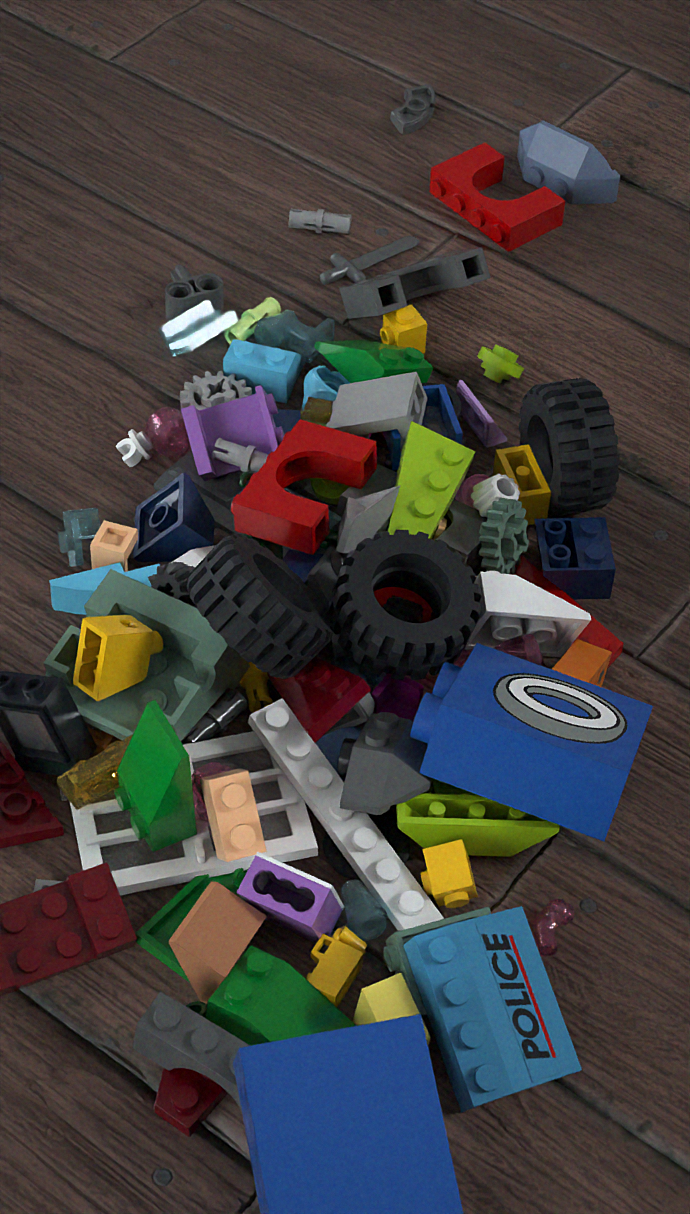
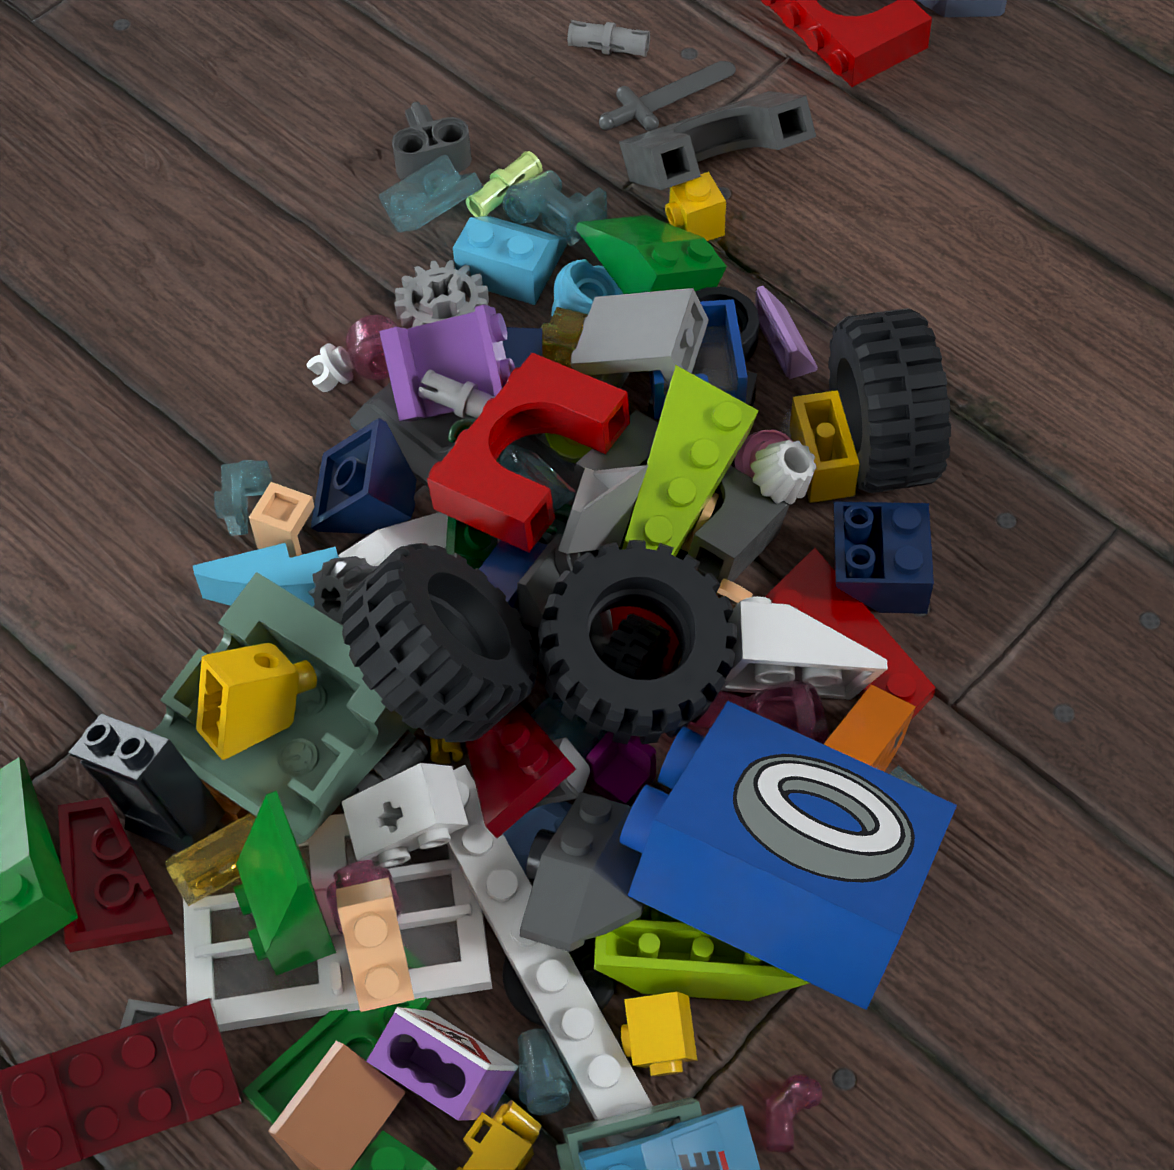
camera: 10 degrees right, 10 degrees up
lime plate [477,344,525,384] -> none
sand green gear [479,498,529,574] -> none
none -> white brick [341,763,468,867]

